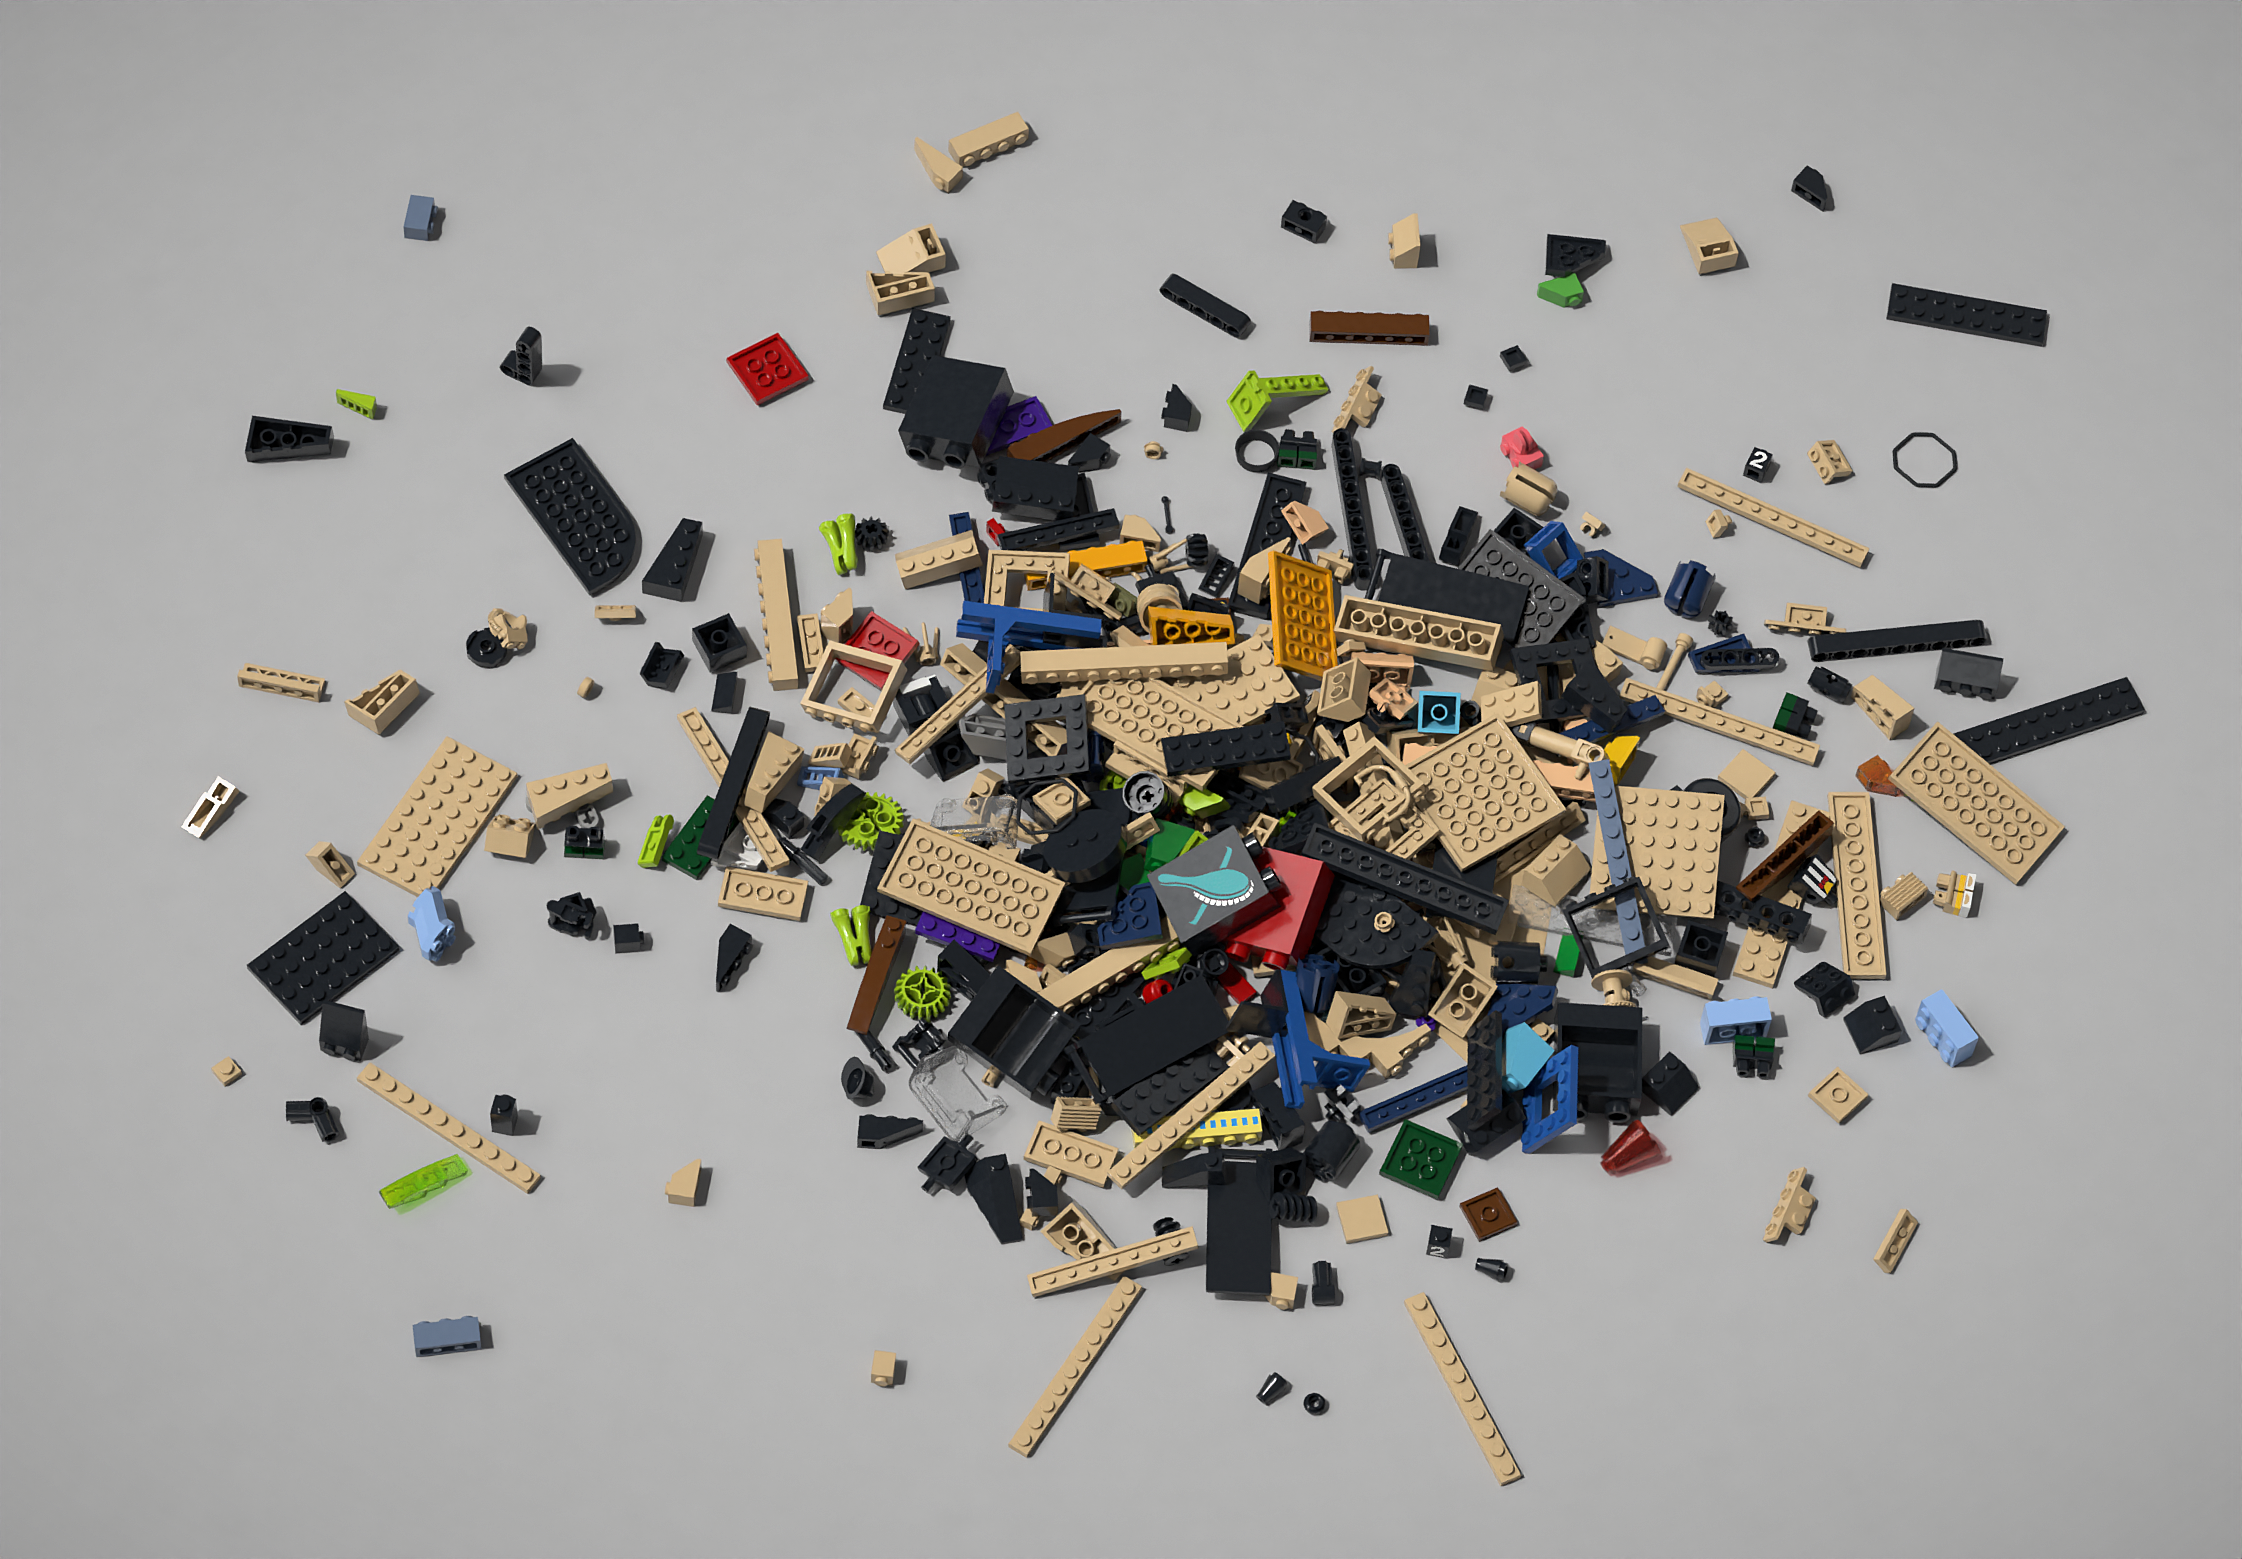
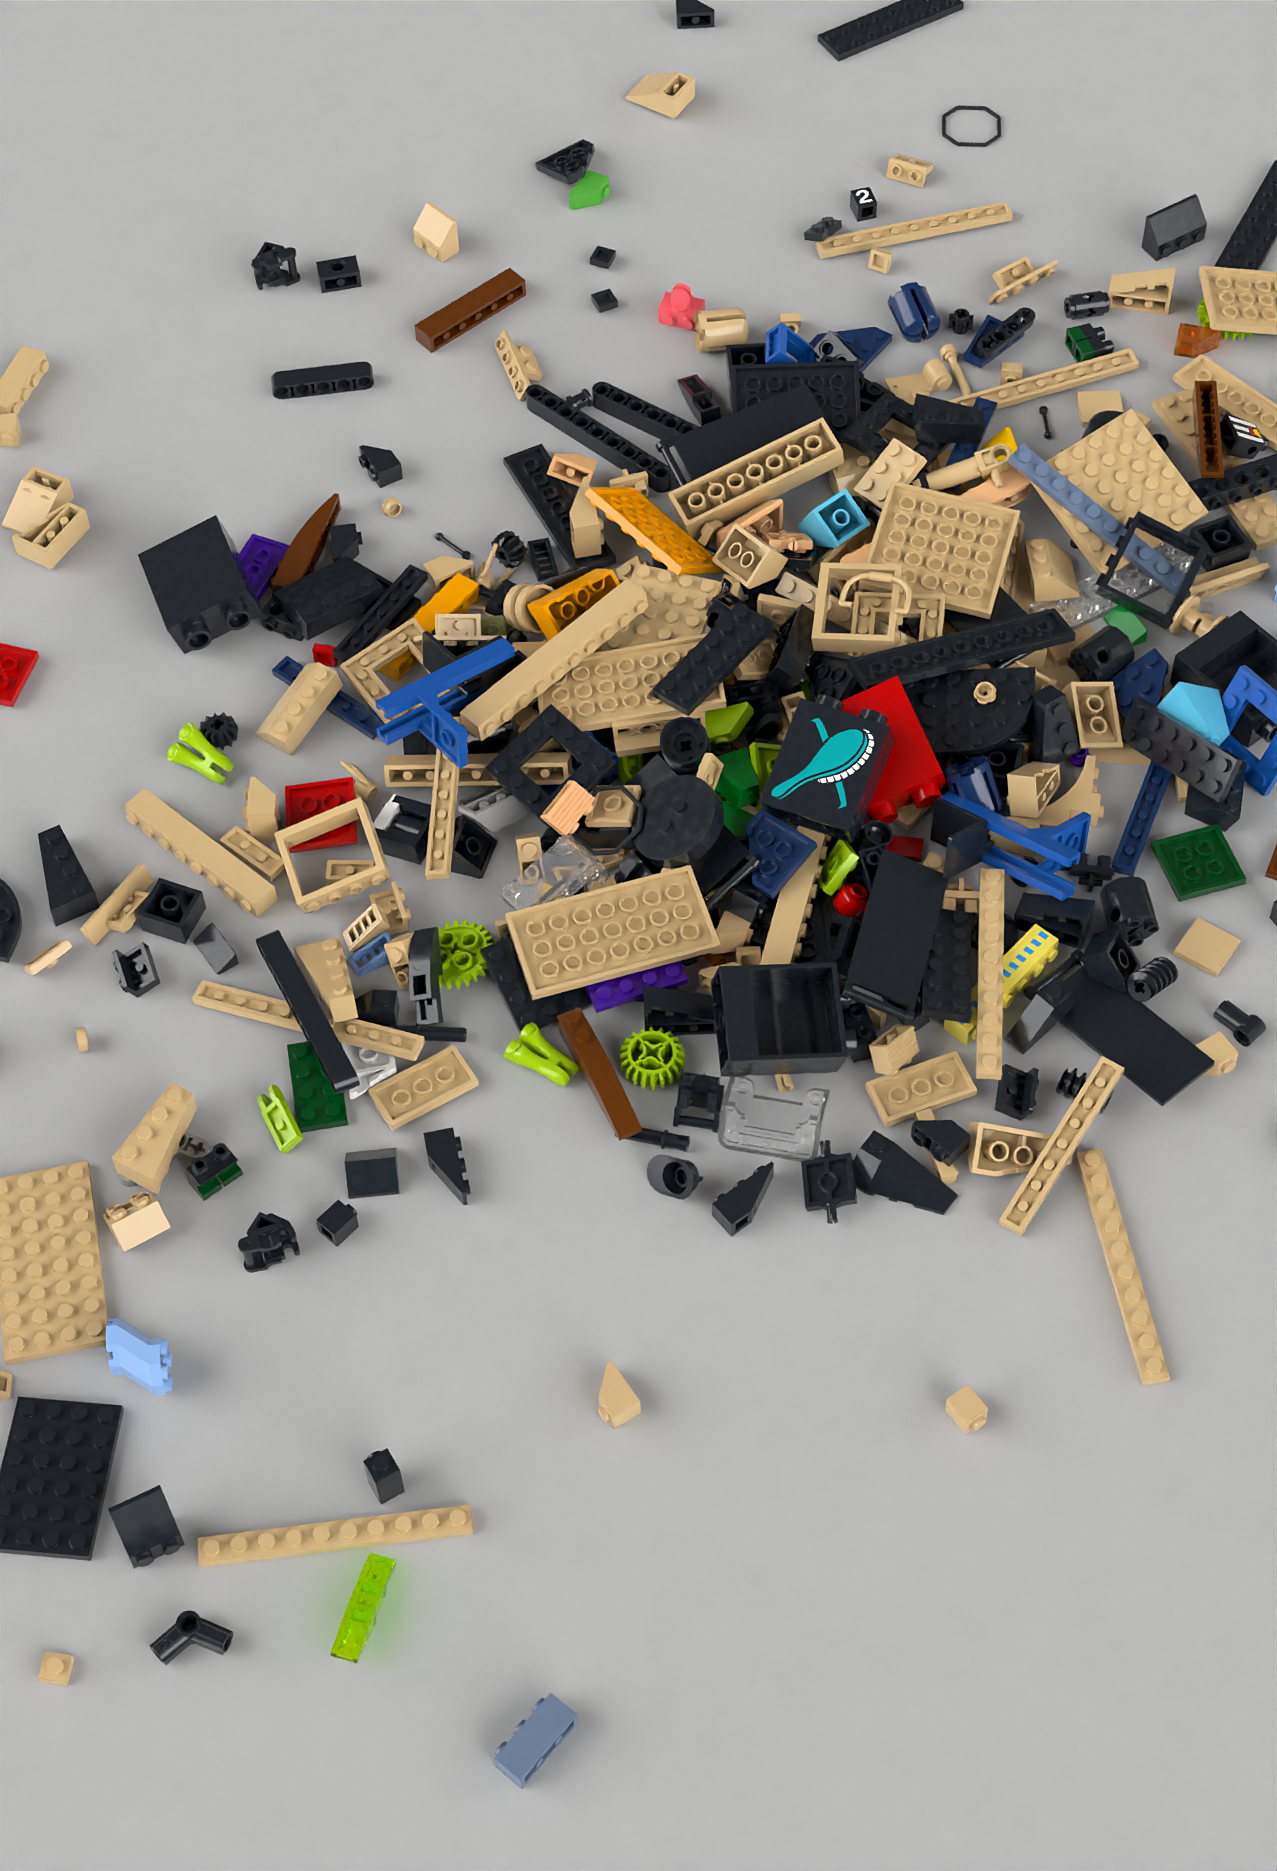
camera: 35 degrees left, 5 degrees down
black plate [883,308,951,414] -> none
lime bracket [1226,370,1329,432] -> none
black tyre [1235,429,1279,472] -> none
hips [1277,429,1317,470] -> none
black beam [1807,620,1987,662] -> none
none -> tan bracket [80,864,154,945]
none -> black piece [251,242,300,290]
none -> black slope [344,1148,400,1199]
none -> light nougat brick [540,780,595,836]
none -> black plate [804,217,842,242]
none -> black bracket [994,1064,1039,1121]
none -> black hinge [1039,406,1052,439]

